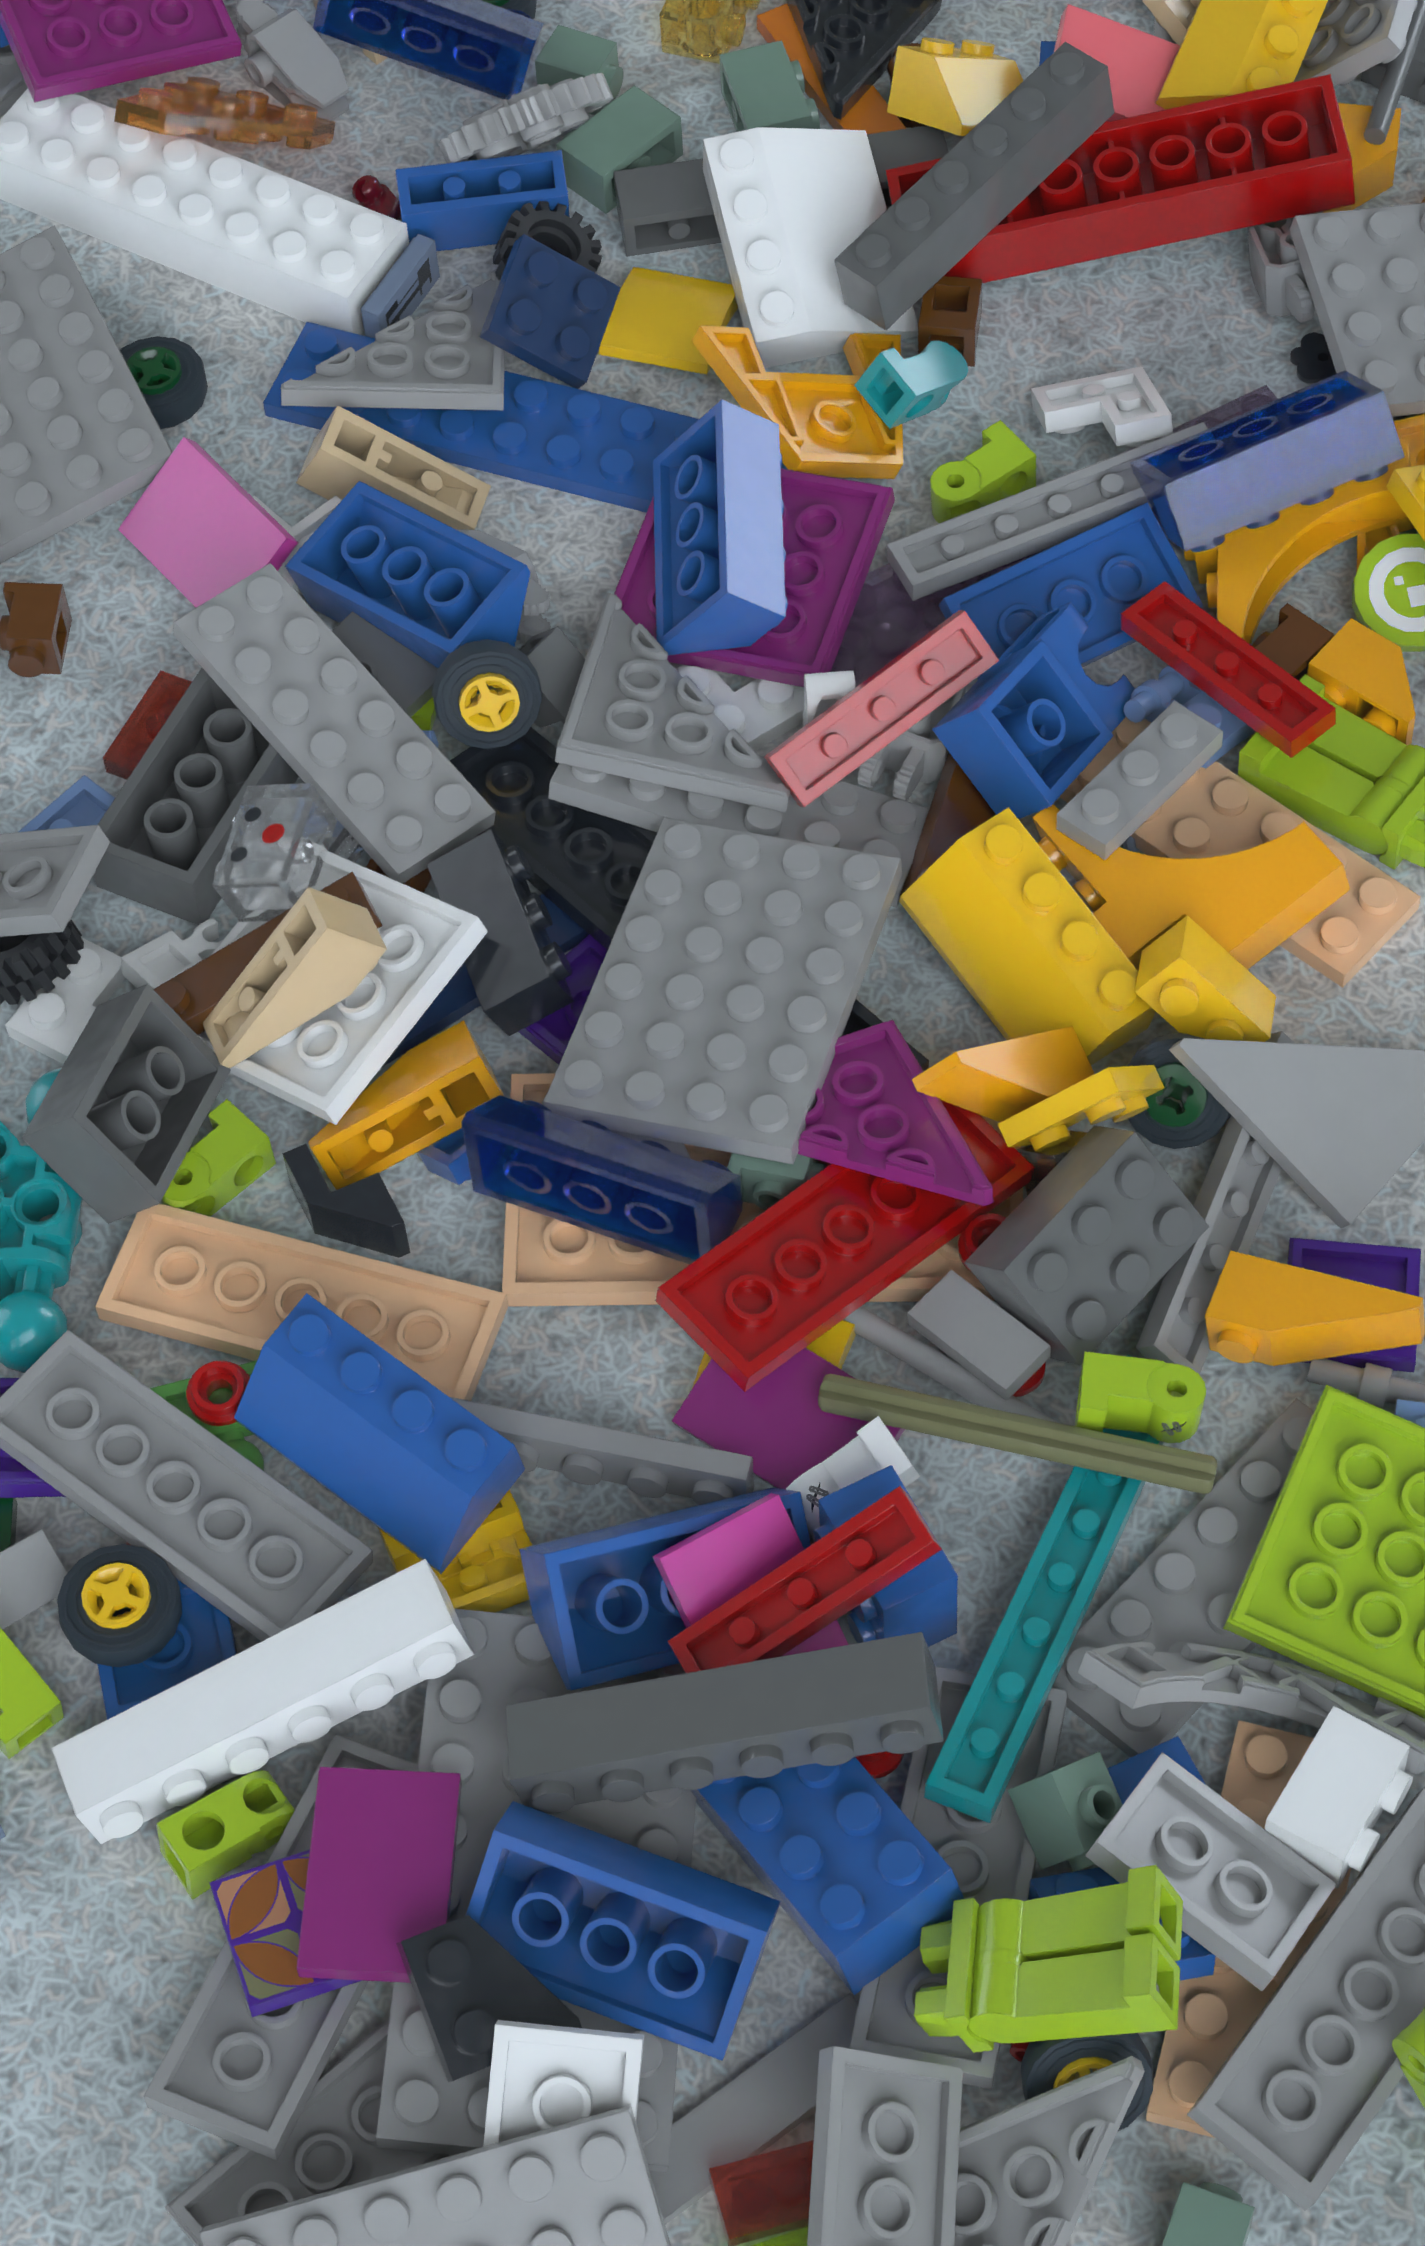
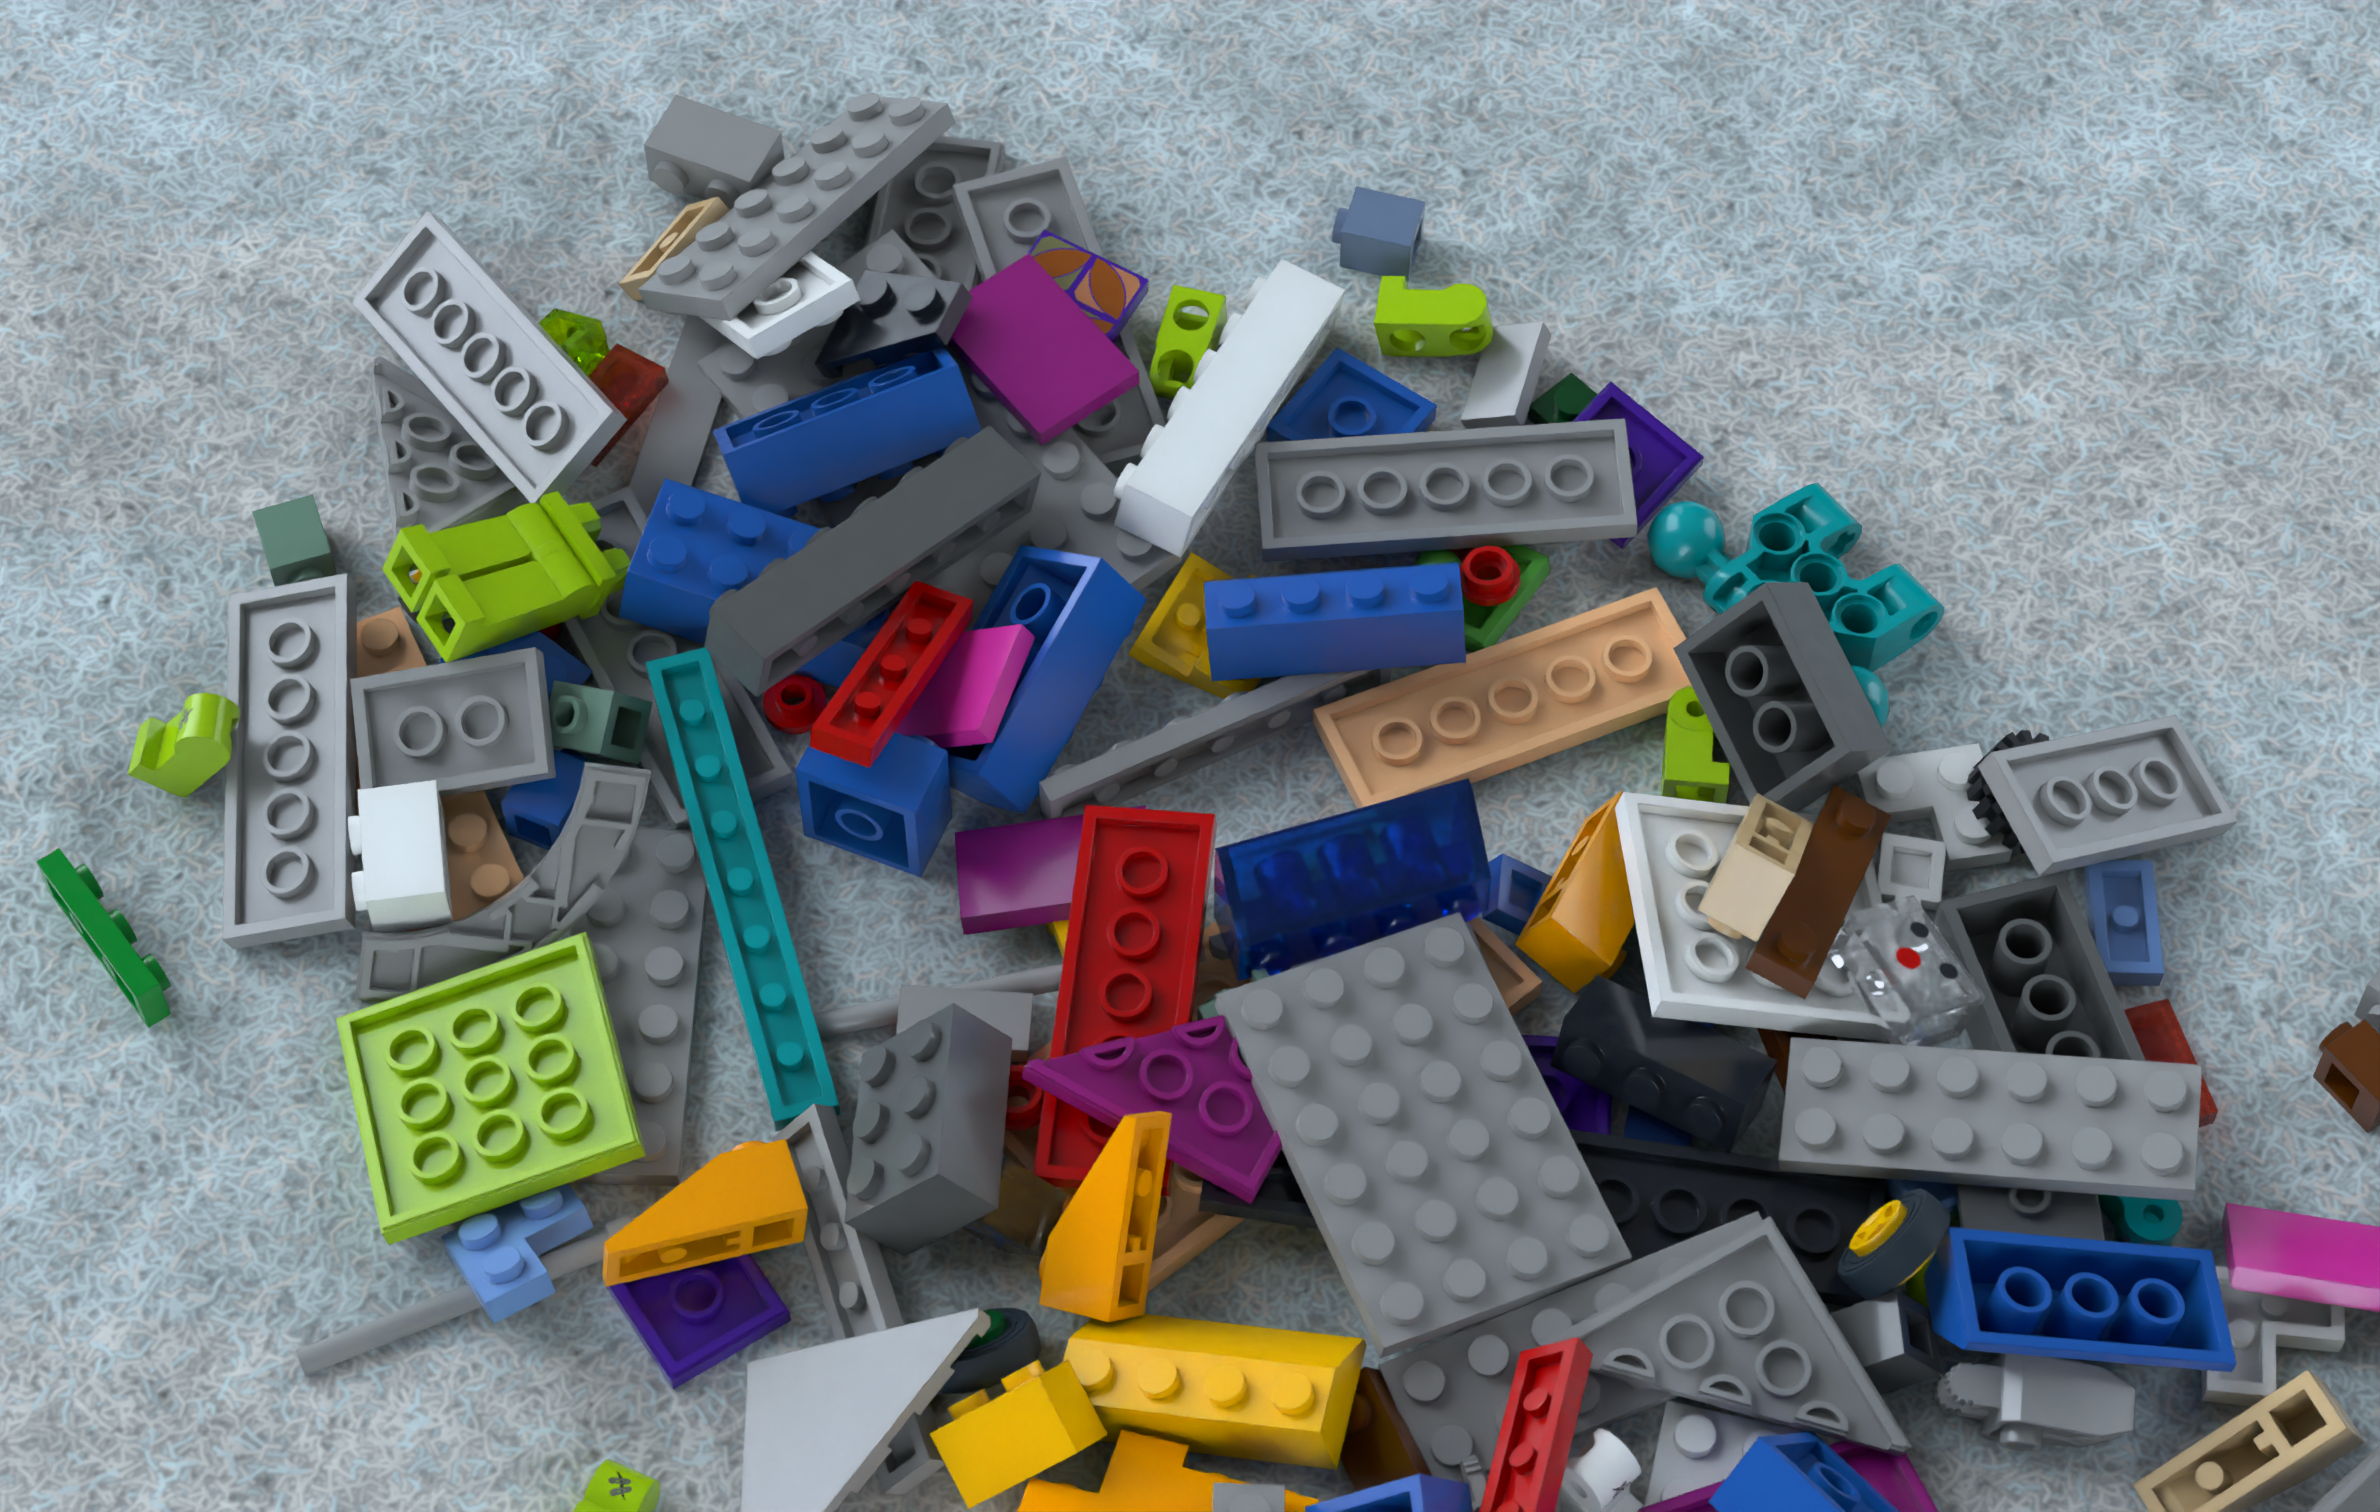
camera: 135 degrees right, 0 degrees up
black wheel [57,1544,182,1667] -> none
black slope [282,1144,410,1258] -> none
white leg [786,1416,921,1541] -> none
olive axle [818,1374,1217,1494] -> none
yellow plate [998,1065,1165,1153] -> none
lime leg [1075,1351,1206,1443] -> none

